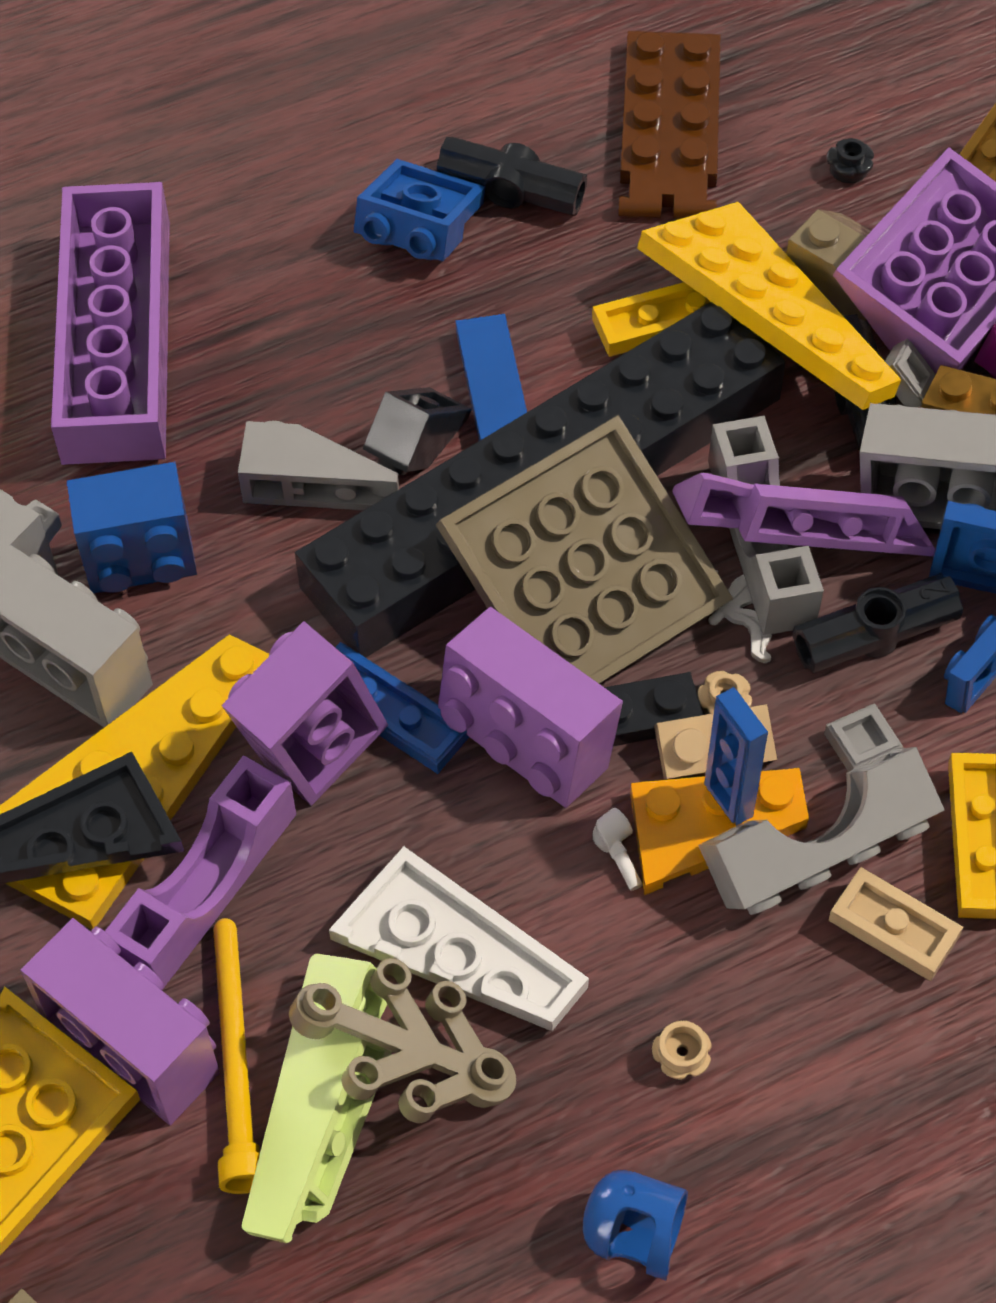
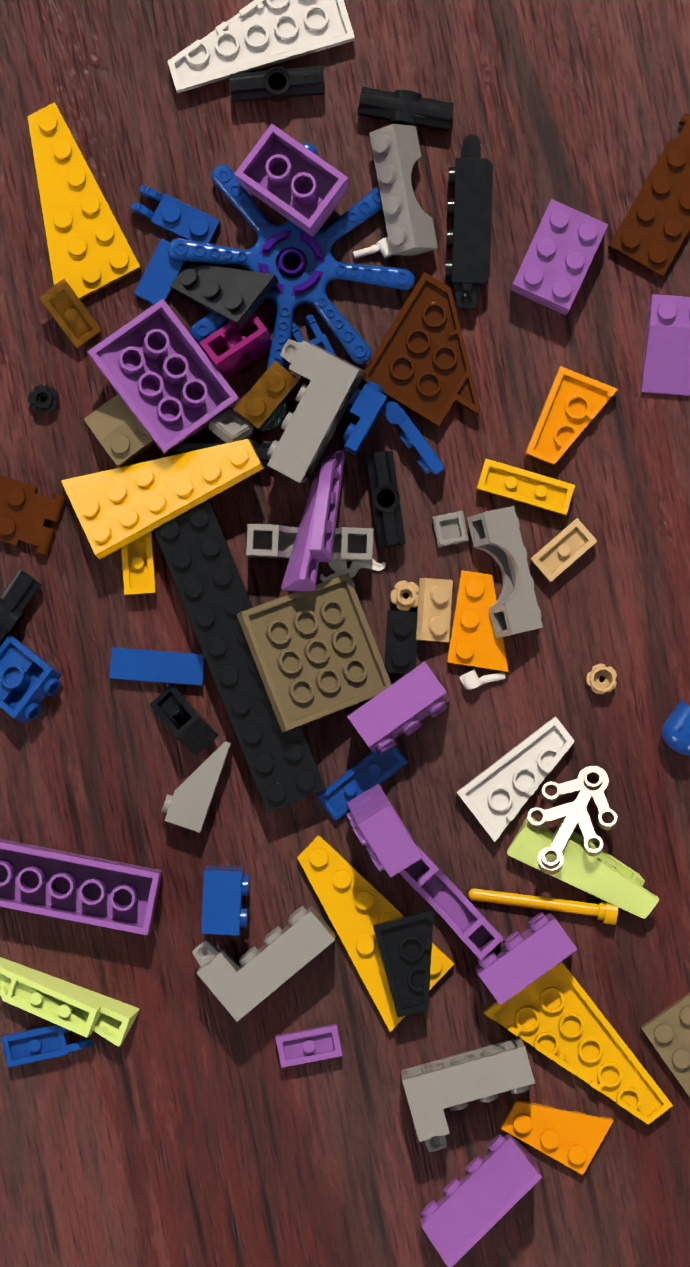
camera: 75 degrees left, 30 degrees up
blue tile [704,687,768,826] -> none

